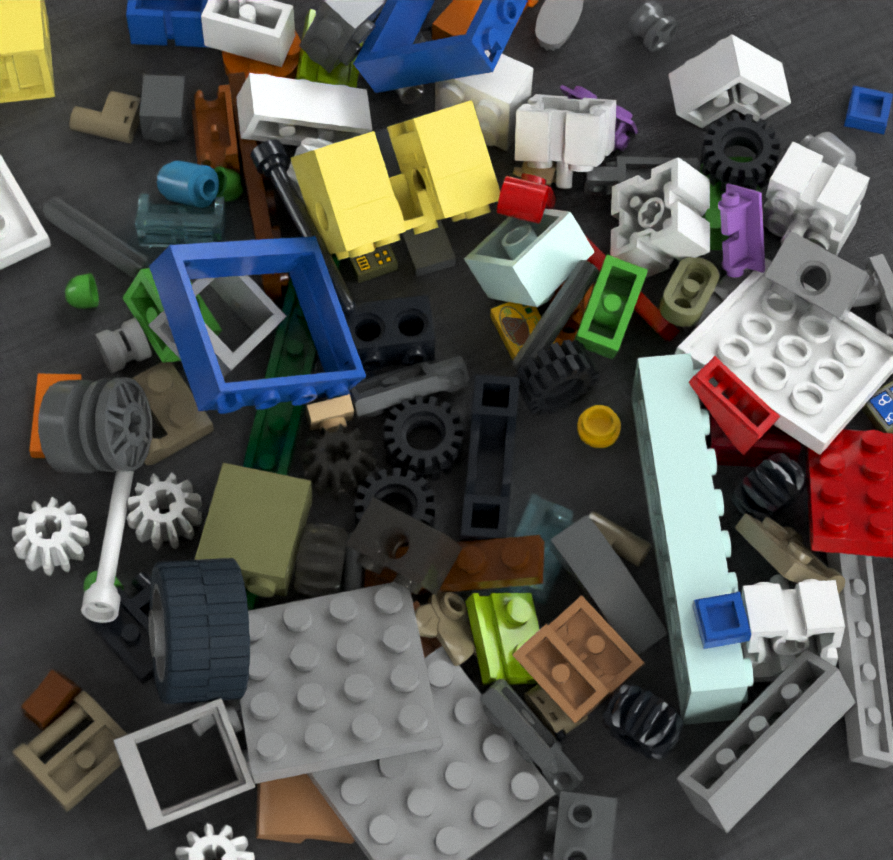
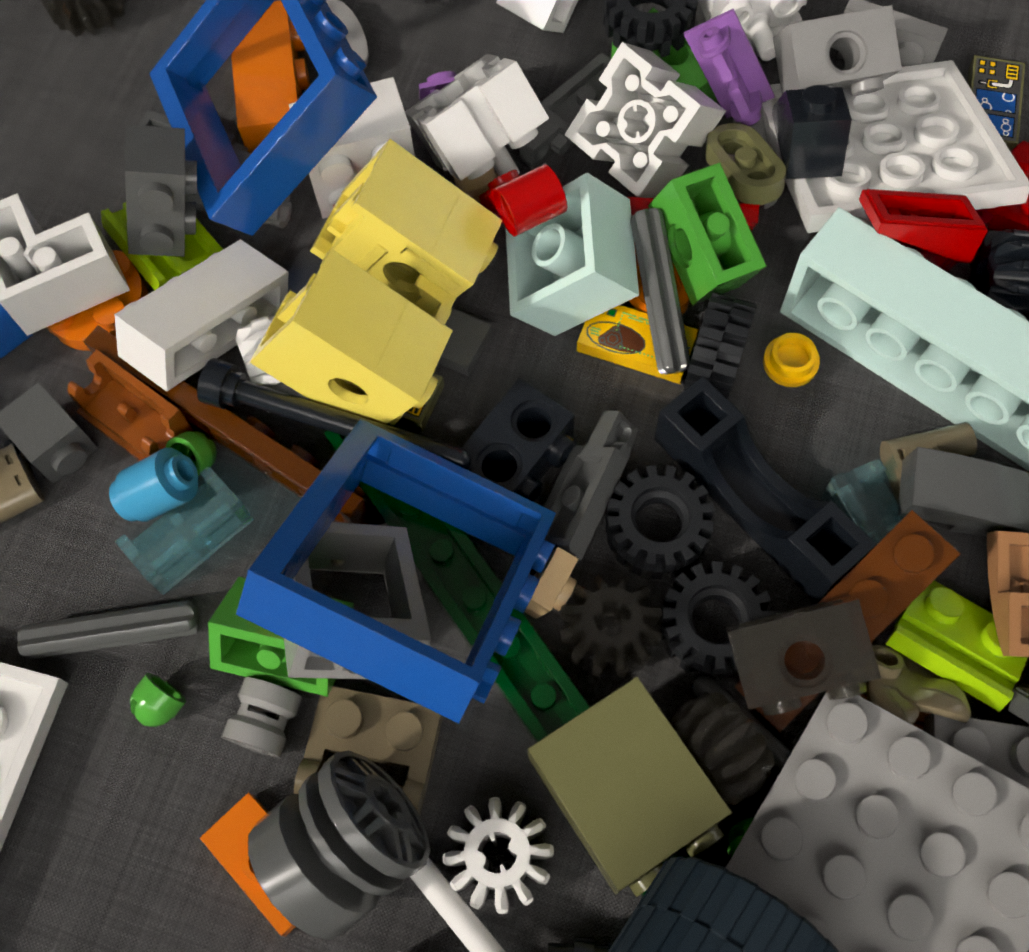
camera: 40 degrees left, 5 degrees up
none -> black slope [772,85,852,179]

